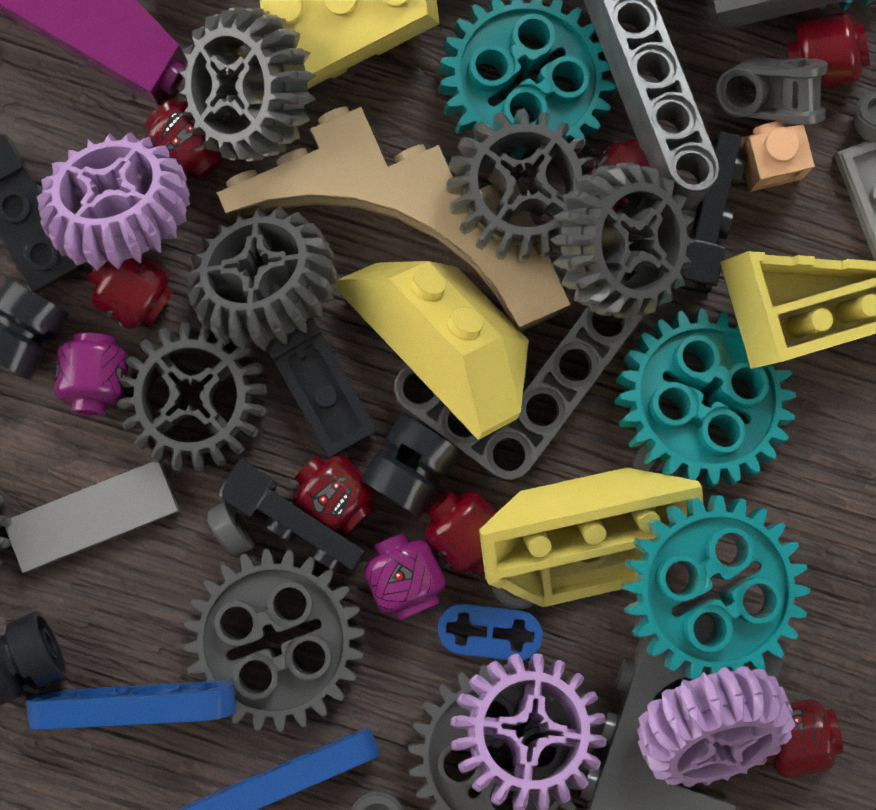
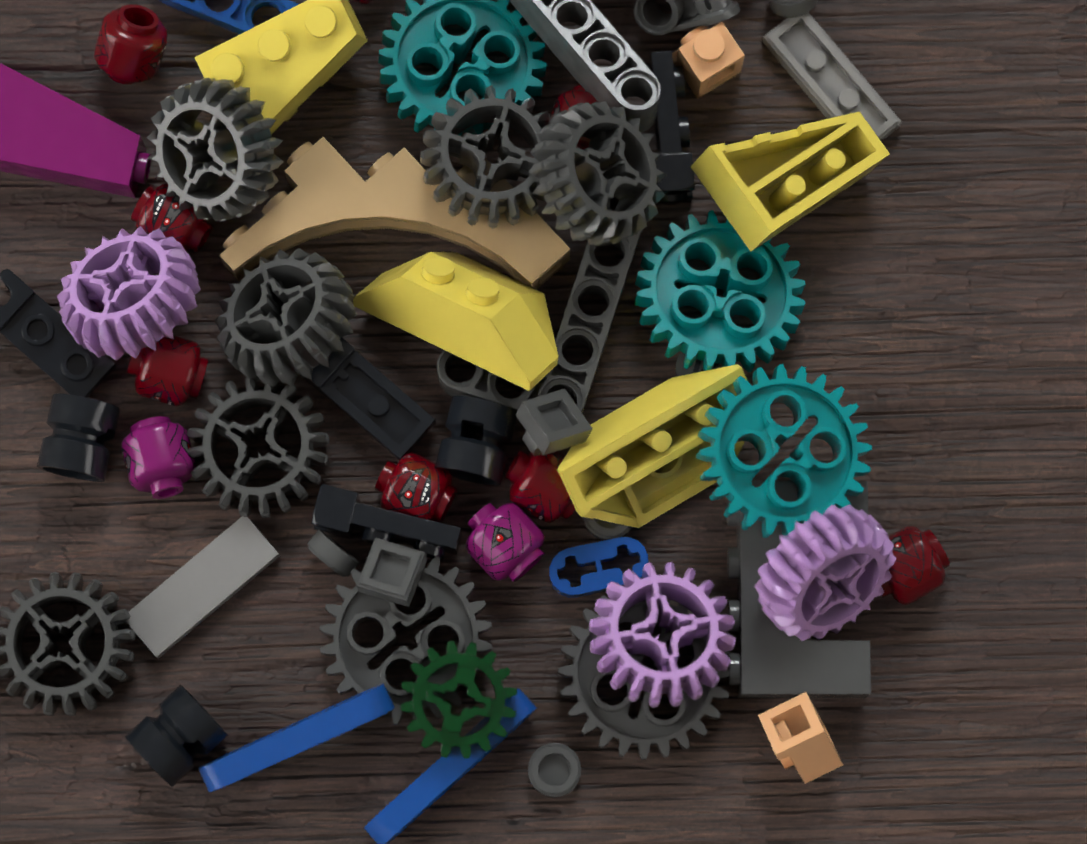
camera: 20 degrees left, 5 degrees down
none -> dark grey tile [357,538,427,607]
none -> dark green gear [400,641,517,759]
none -> dark grey tile [516,388,593,457]

